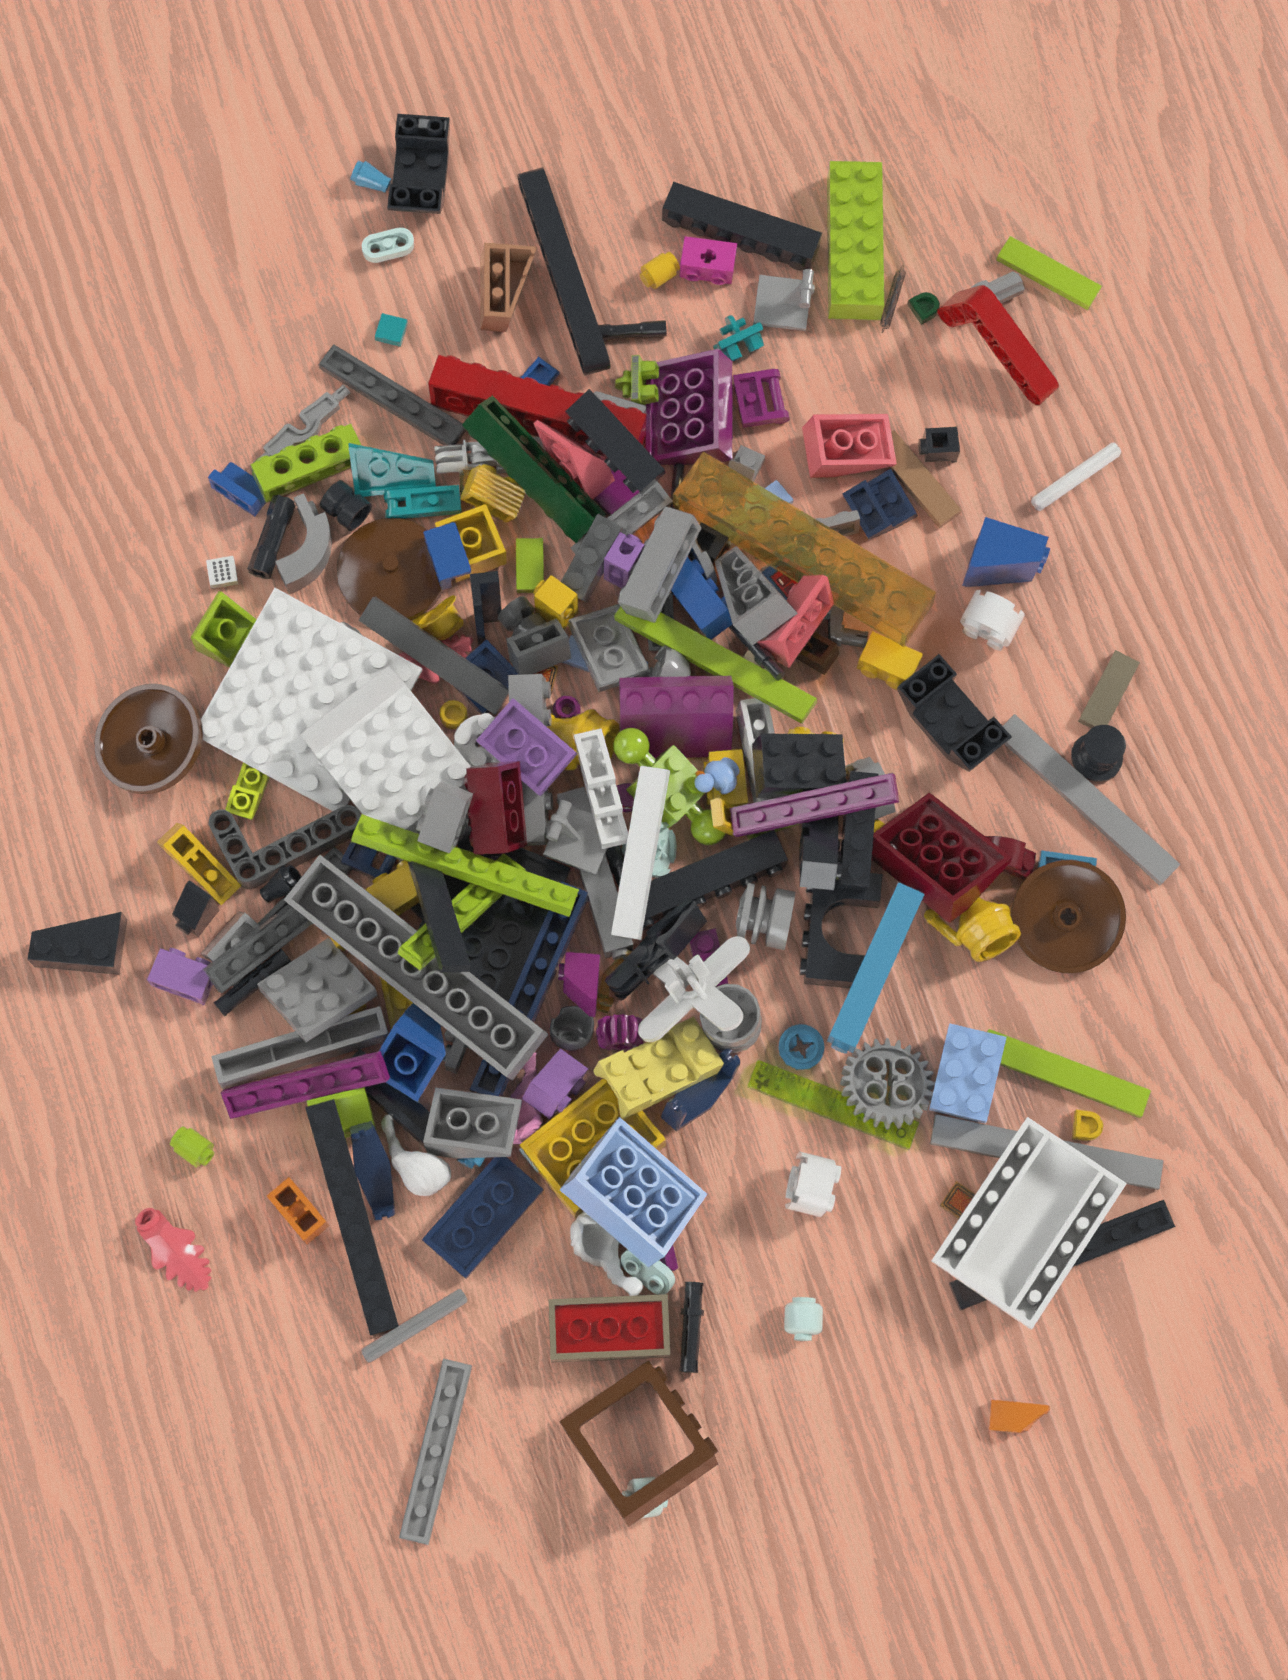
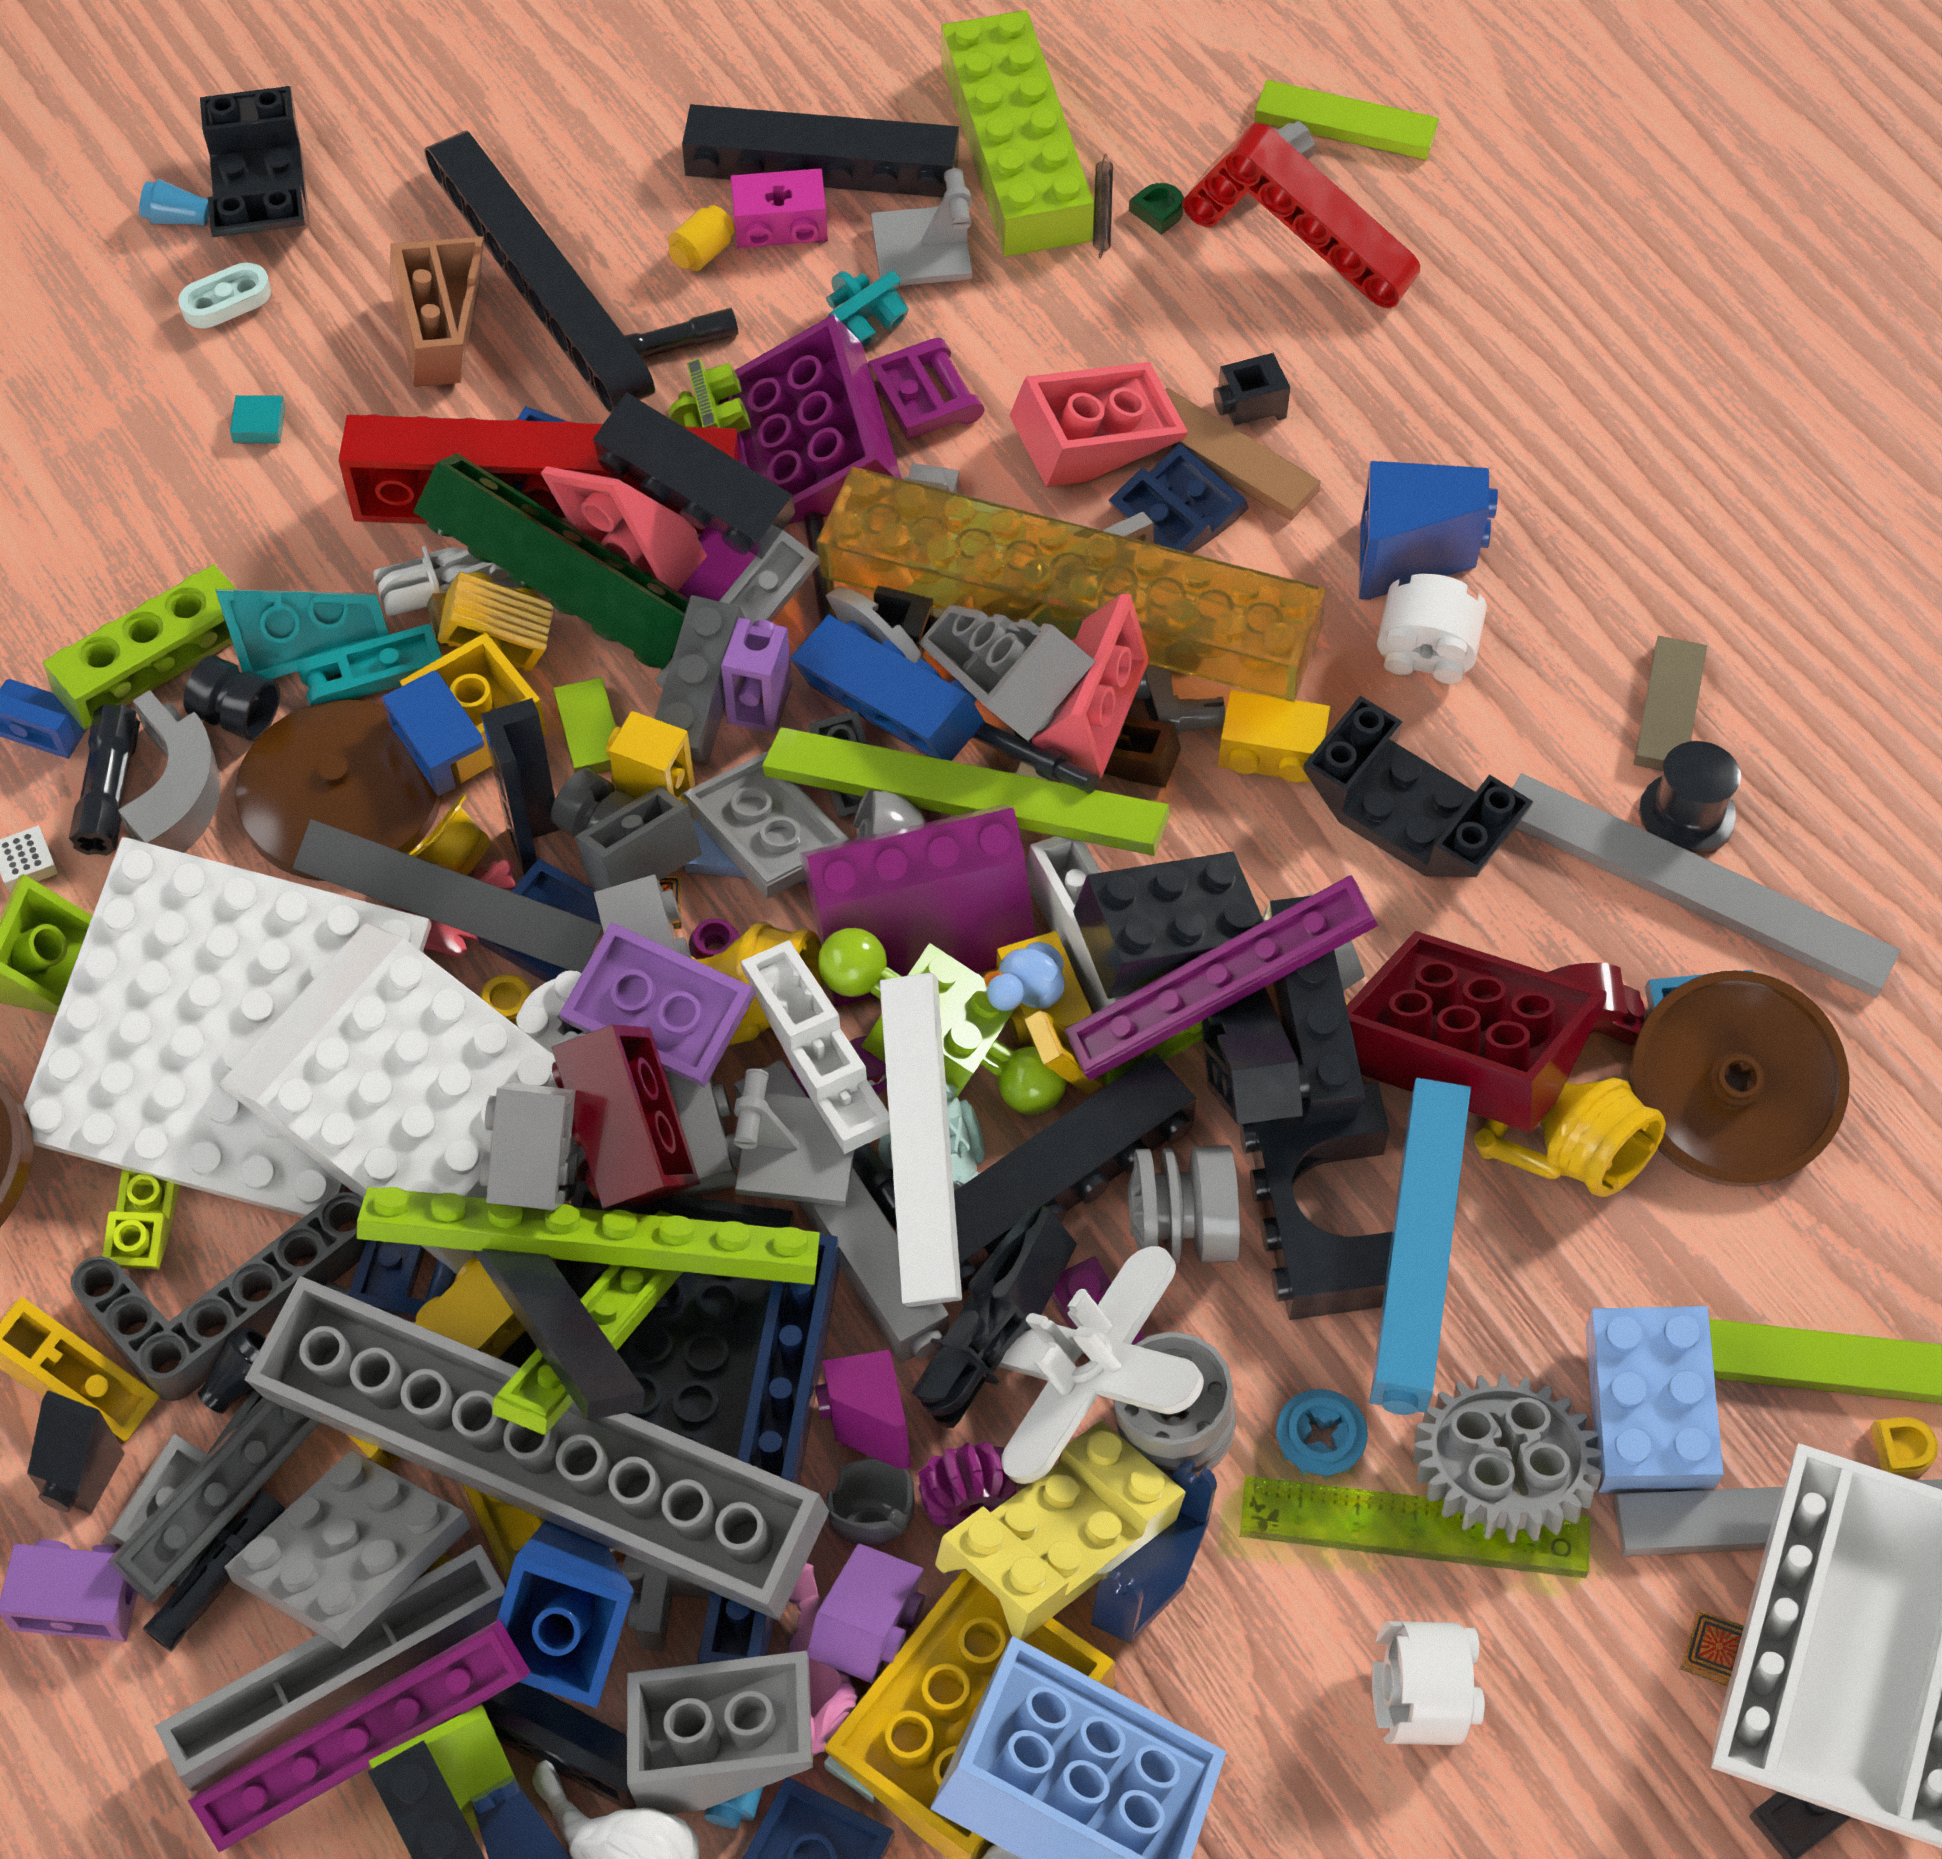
camera: 10 degrees left, 15 degrees down
light grey piece [253,385,350,463] -> none
dark grey tile [318,344,466,446] -> none
clear yellow piece [596,950,632,1013] -> none
light grey brick [618,507,701,623] -> none
white axle [1031,443,1121,511] -> none

